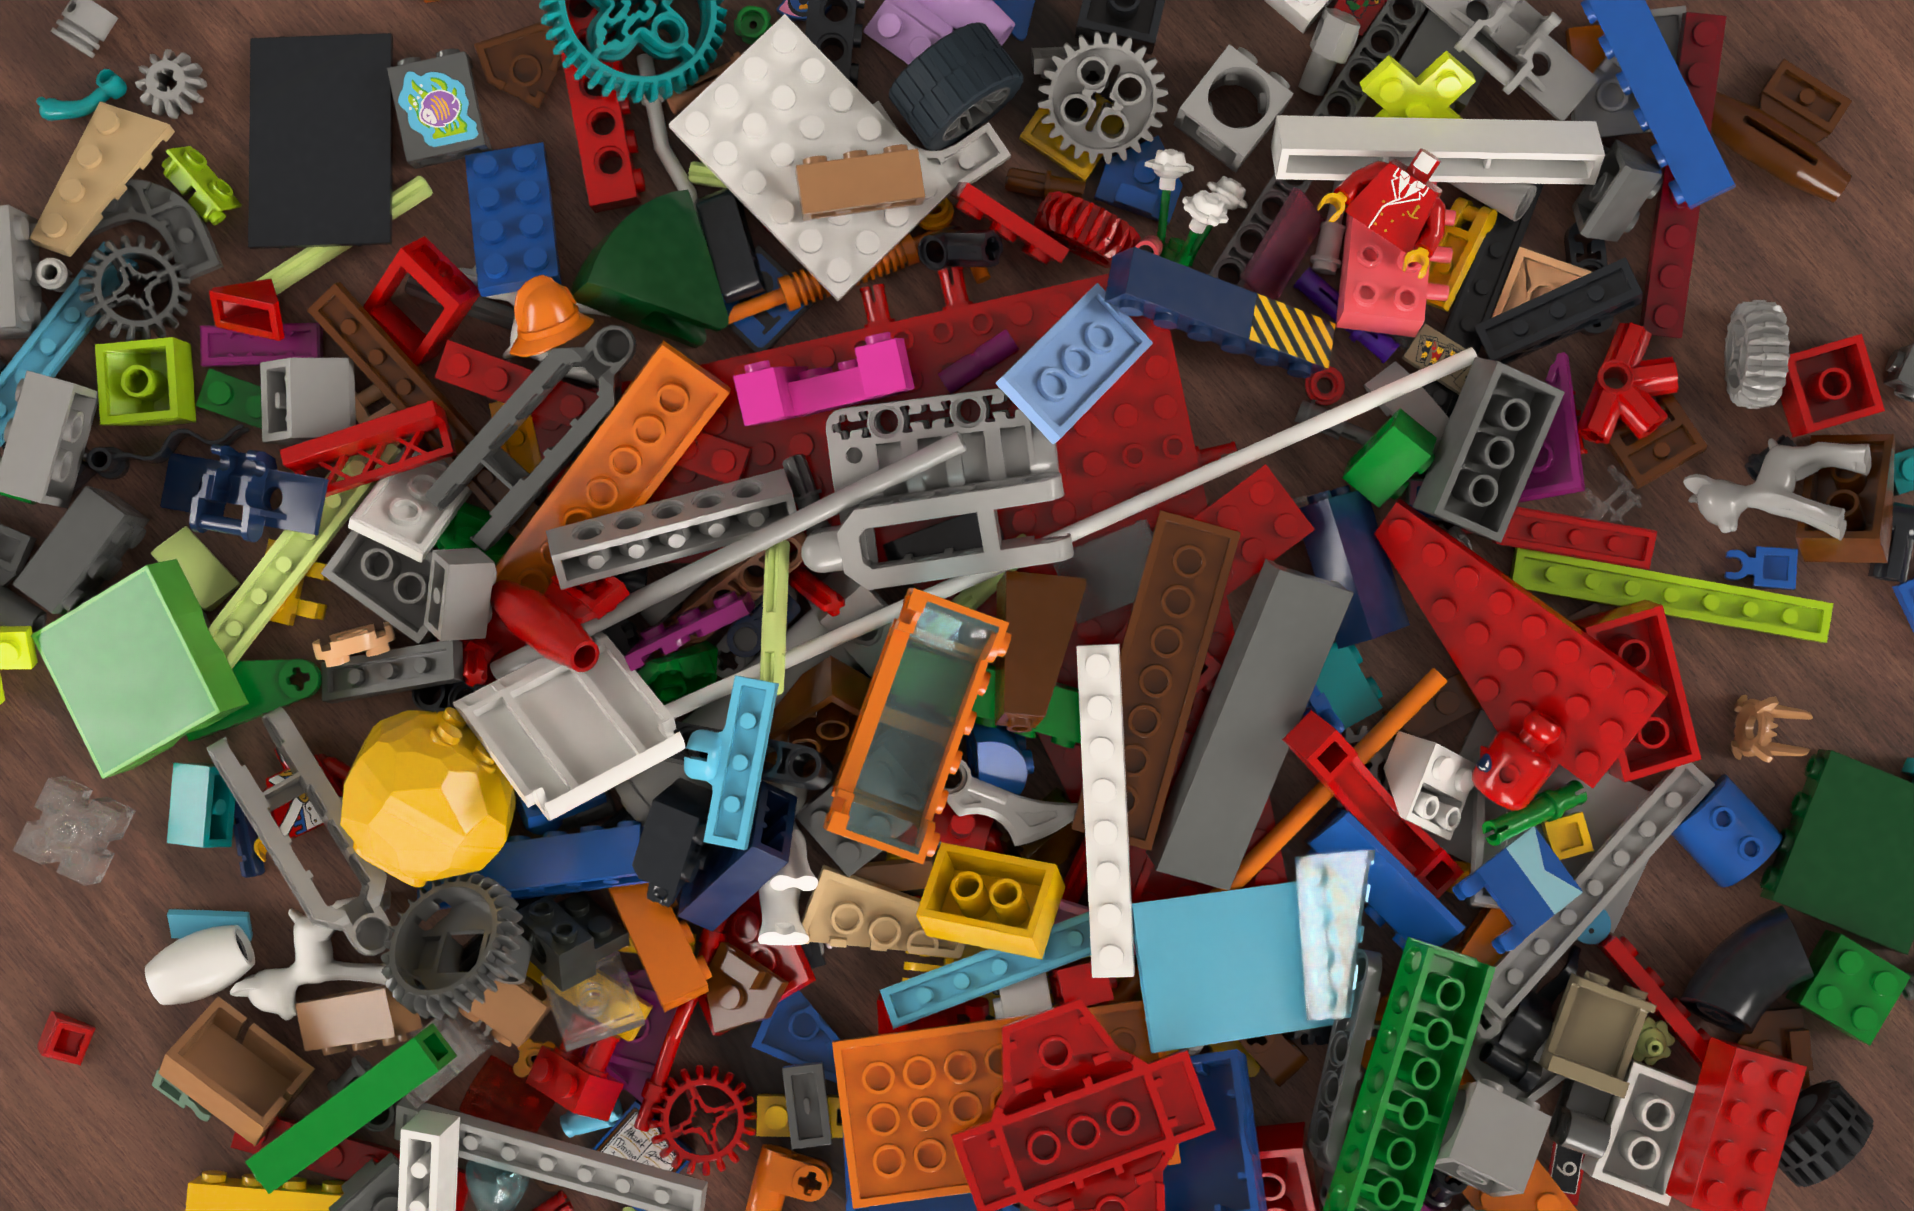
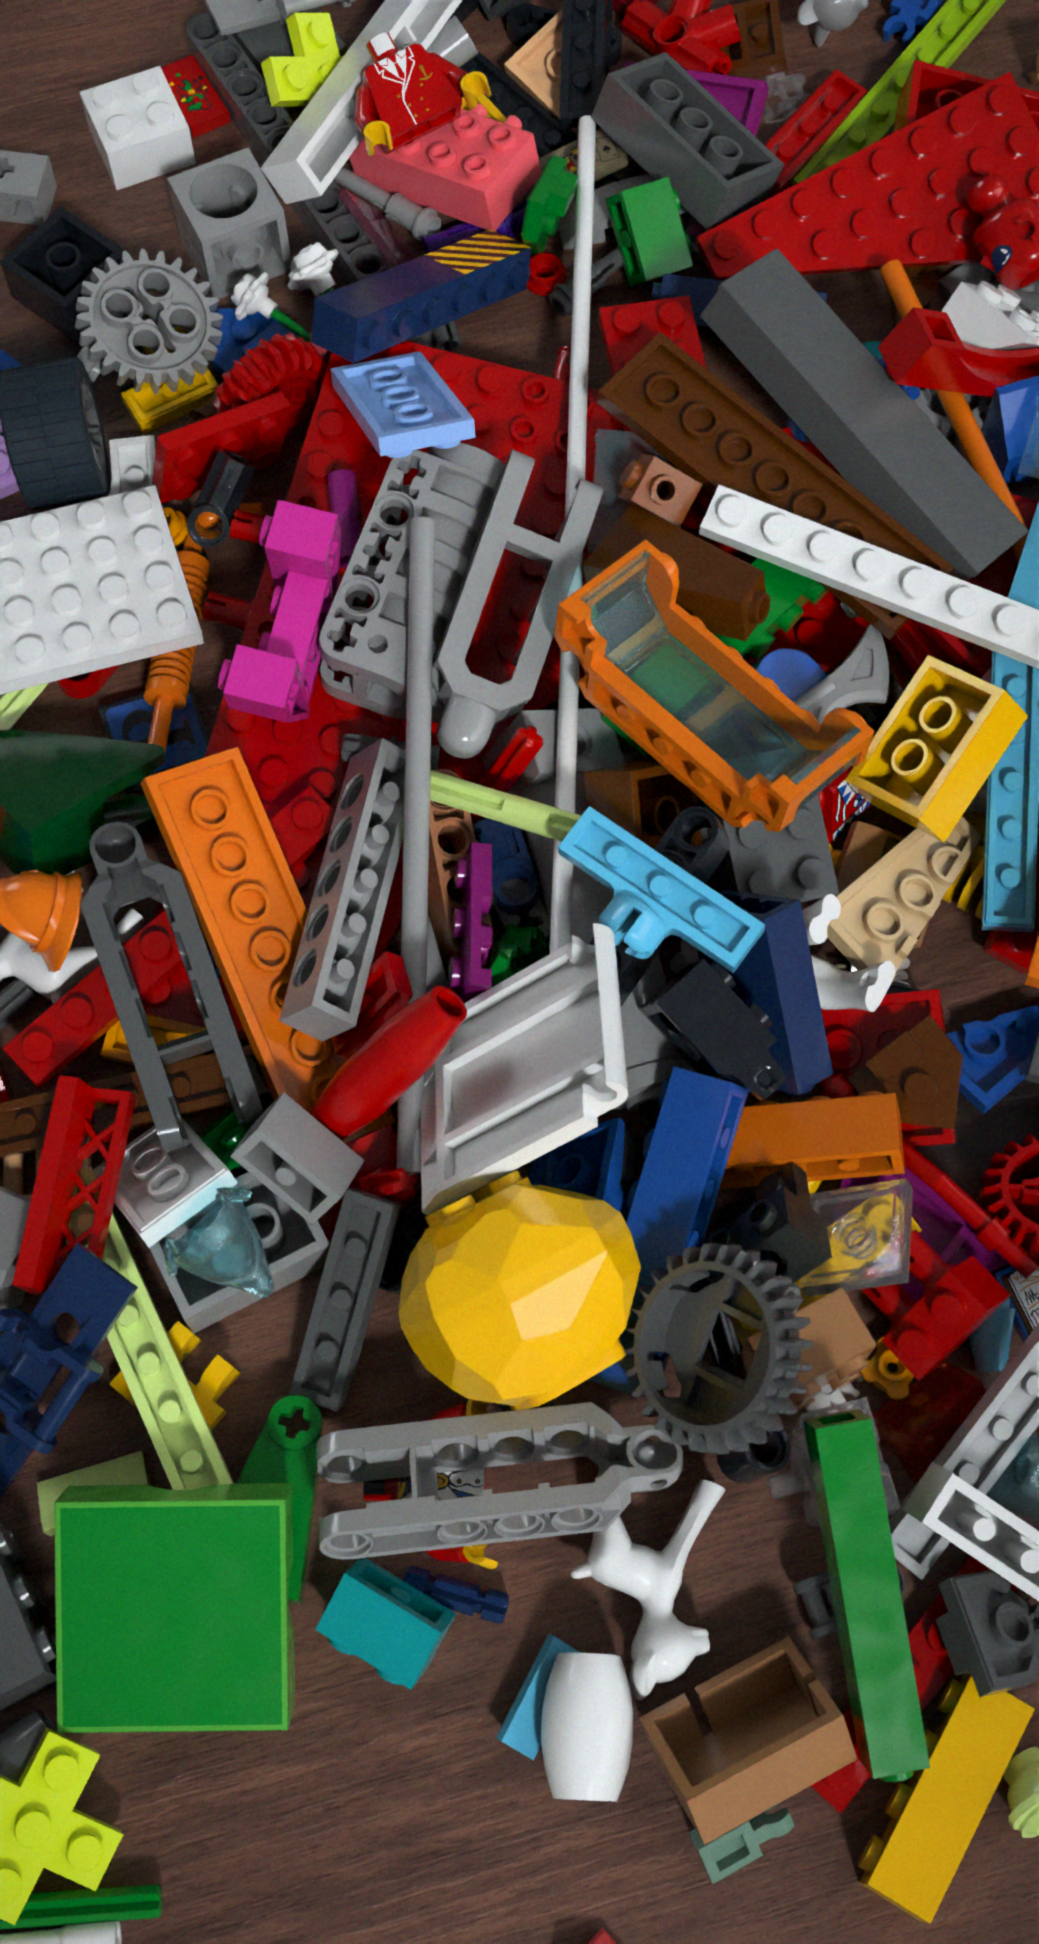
camera: 65 degrees left, 20 degrees down
clear brick [13,776,136,886] -> none
brick [295,985,422,1056] -> none
light nougat plate [312,622,396,667] -> none
black beam [695,188,766,304] -> none
medium nougat brick [795,144,925,221] -> none
black beam [882,512,1005,561] -> none
light grey piece [1298,8,1361,96] -> none
none -> clear light blue hat [164,1187,274,1299]
none -> green plate [521,155,579,256]
none -> dark orange brick [618,454,703,528]

